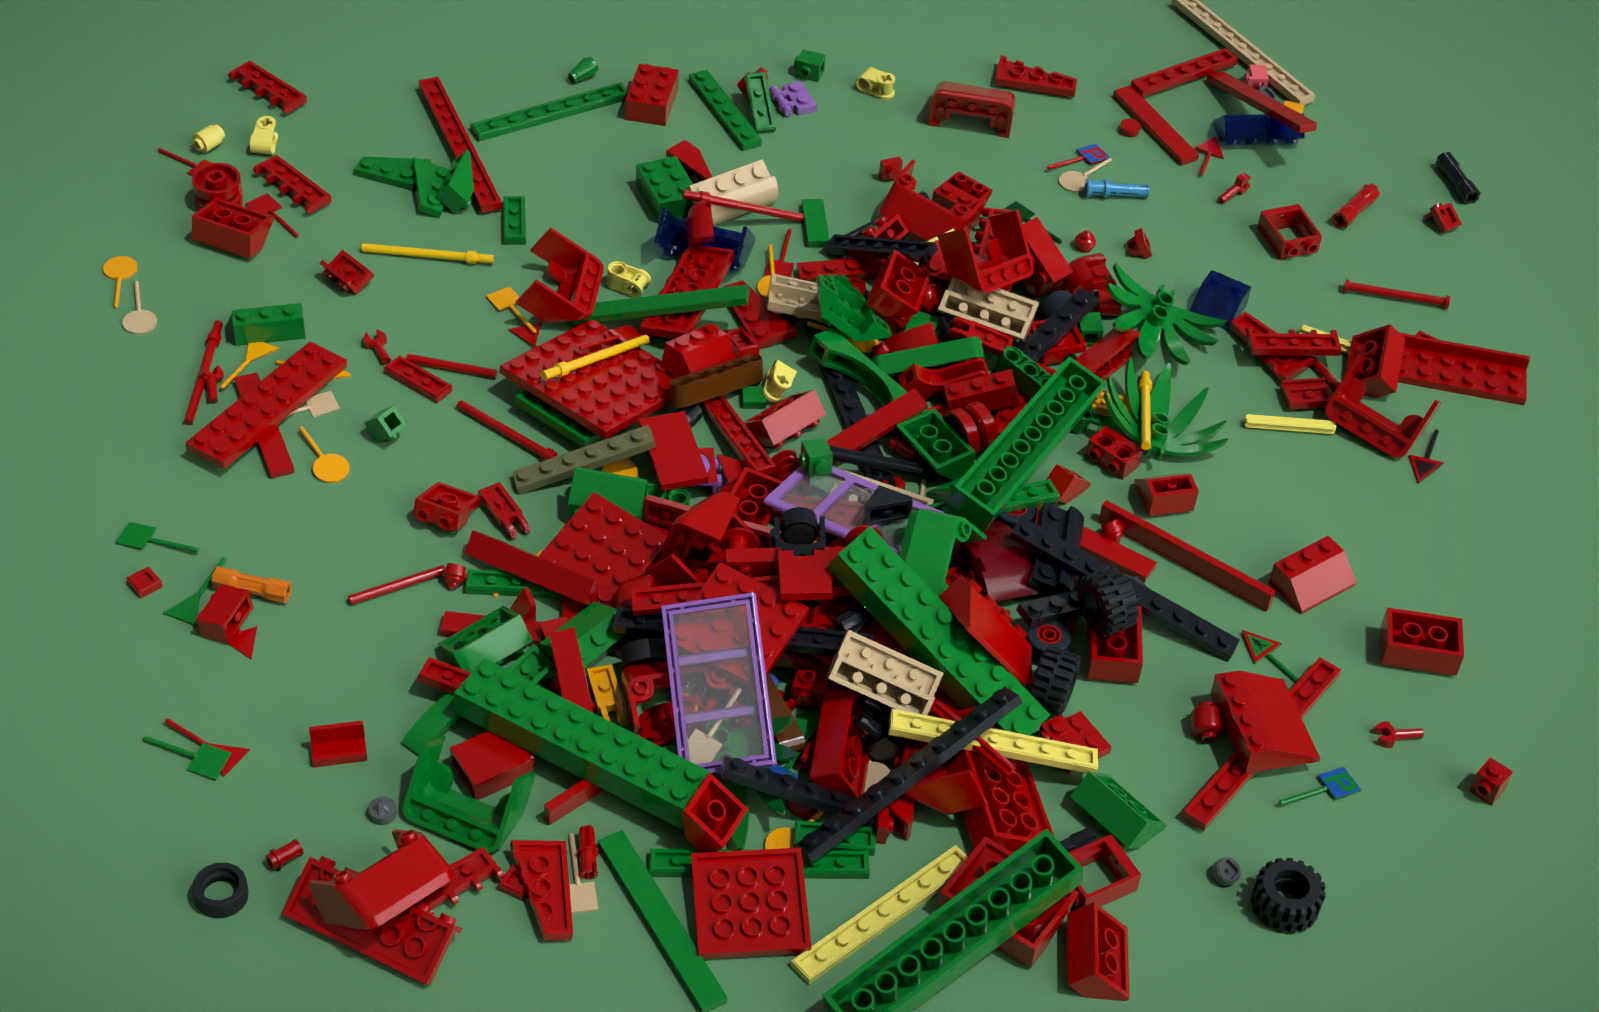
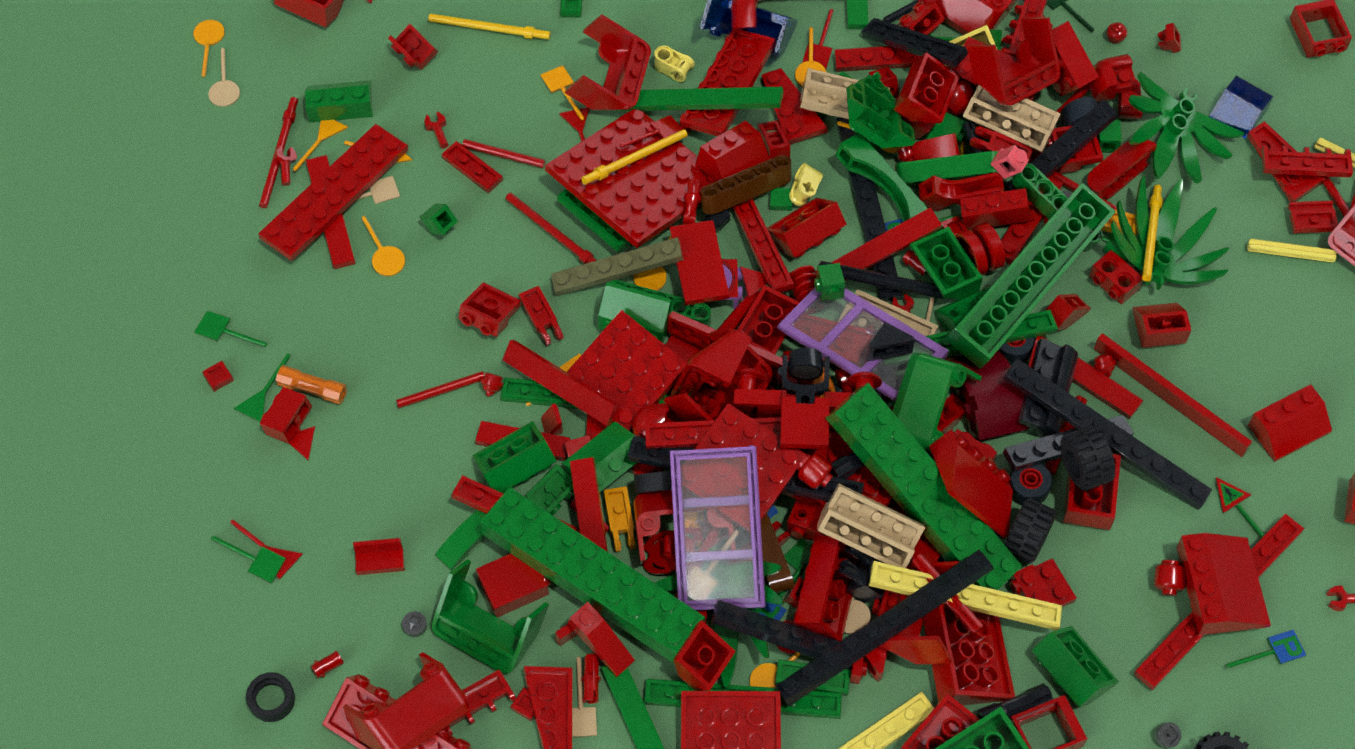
camera: 10 degrees right, 15 degrees up
none -> red slope [567,602,635,677]
none -> red piece [683,179,702,225]
none -> red head [796,453,833,489]
none -> coral brick [990,145,1029,179]

